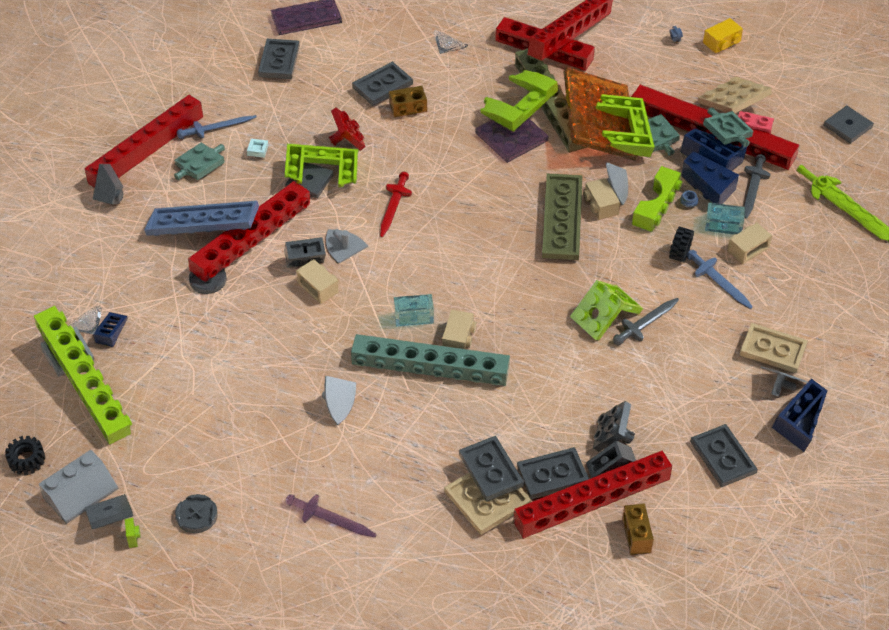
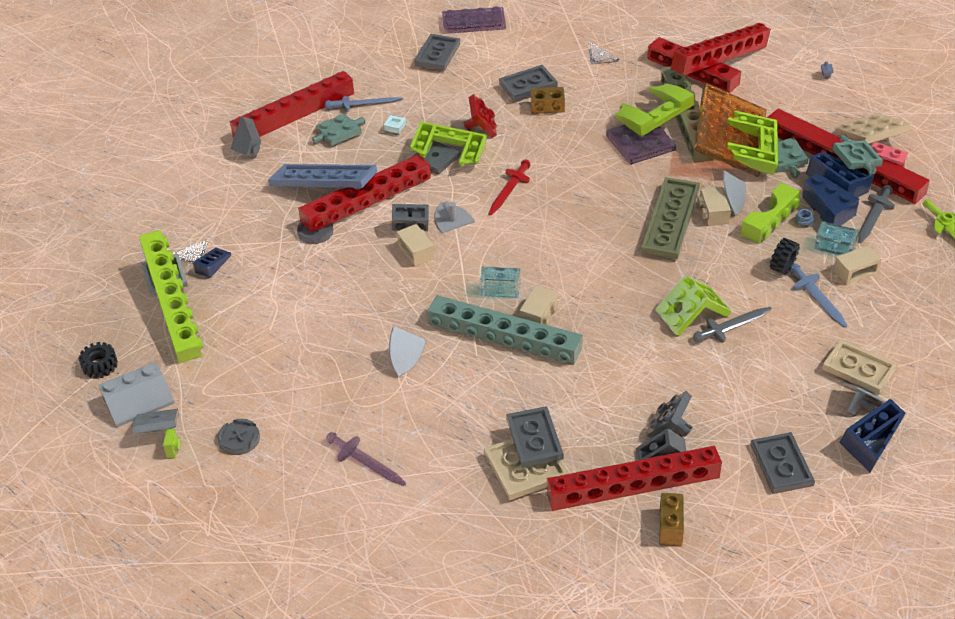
camera: 15 degrees right, 5 degrees down
dark grey plate [517,447,589,499] -> none
yellow piece [703,18,743,54] -> none

